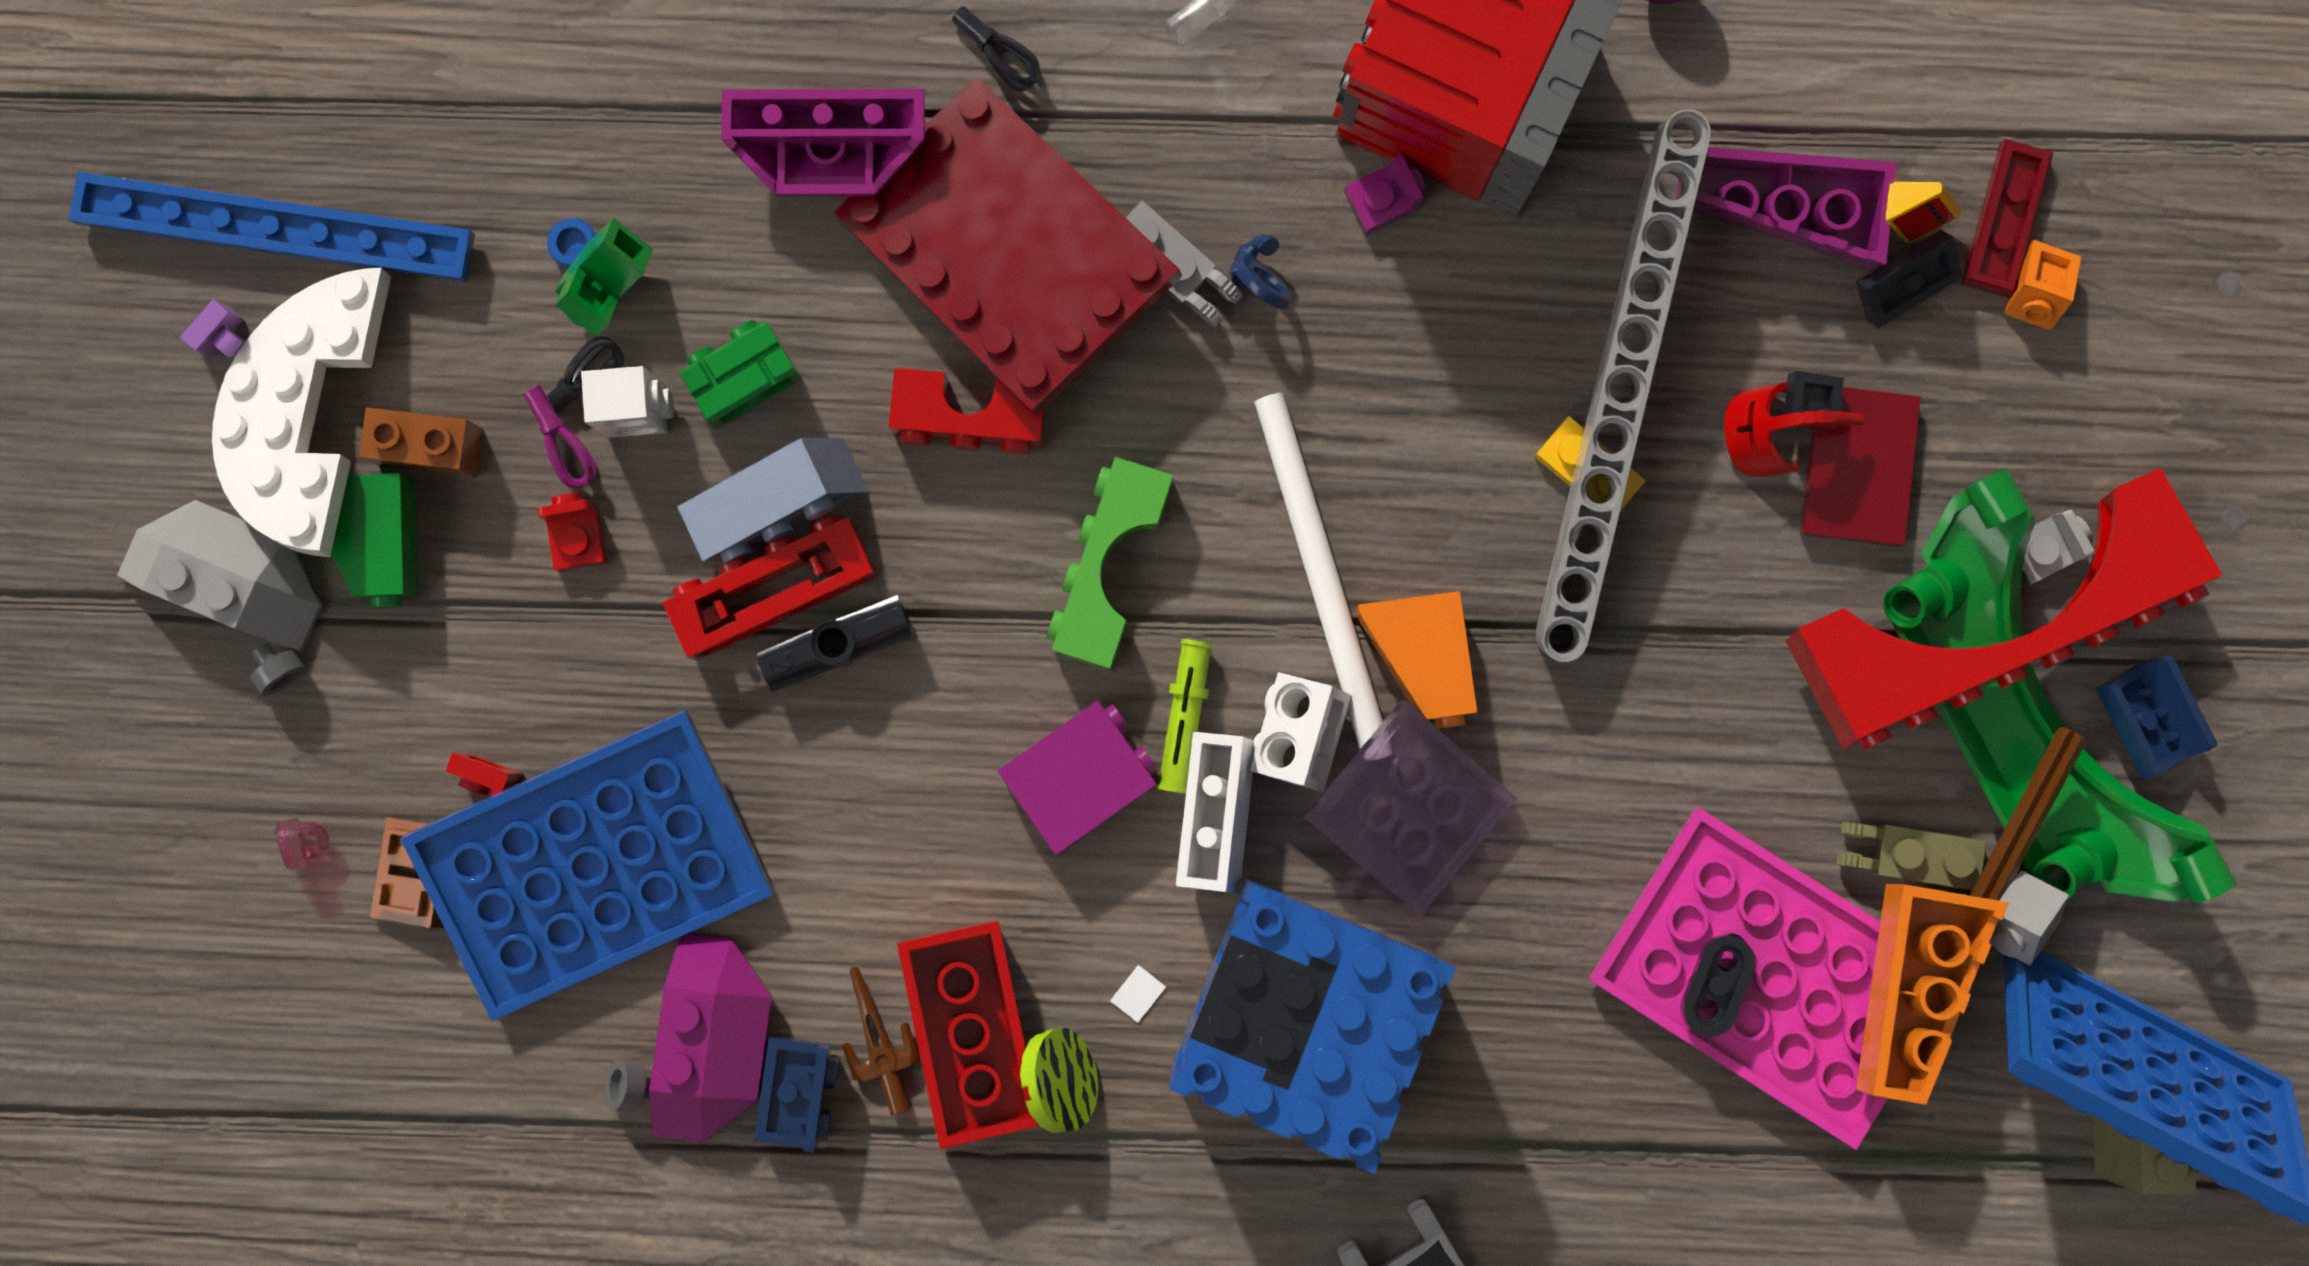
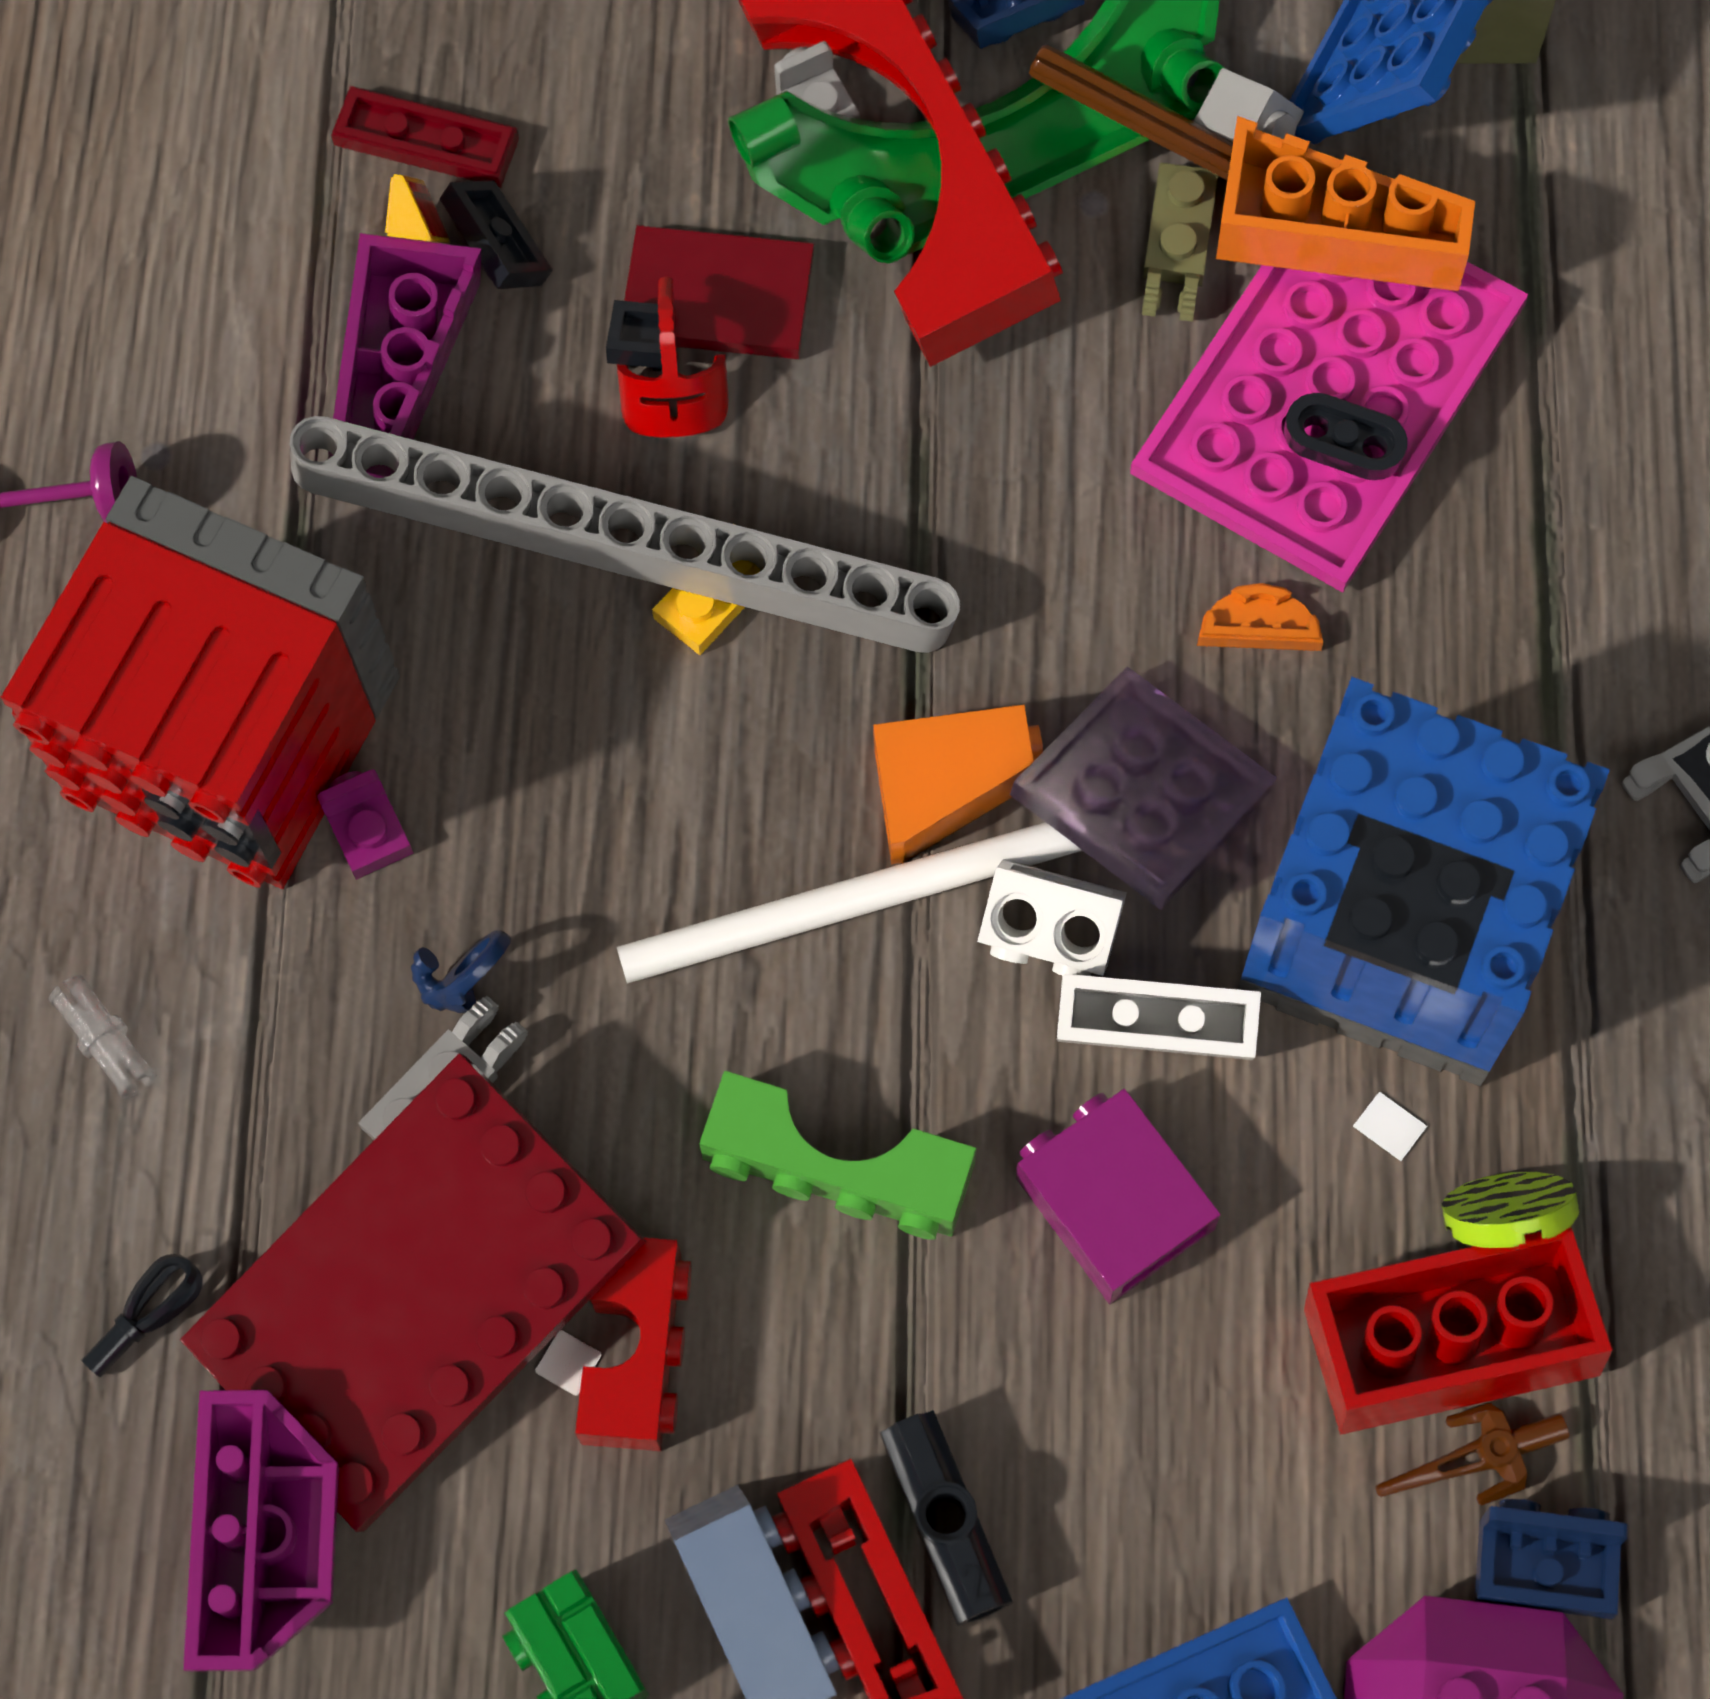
camera: 95 degrees left, 15 degrees down
lime pin [1156,639,1213,794] -> none
orange bracket [2005,240,2081,330] -> none
none -> white sticker [535,1330,601,1396]
none -> orange tile [1197,583,1324,651]

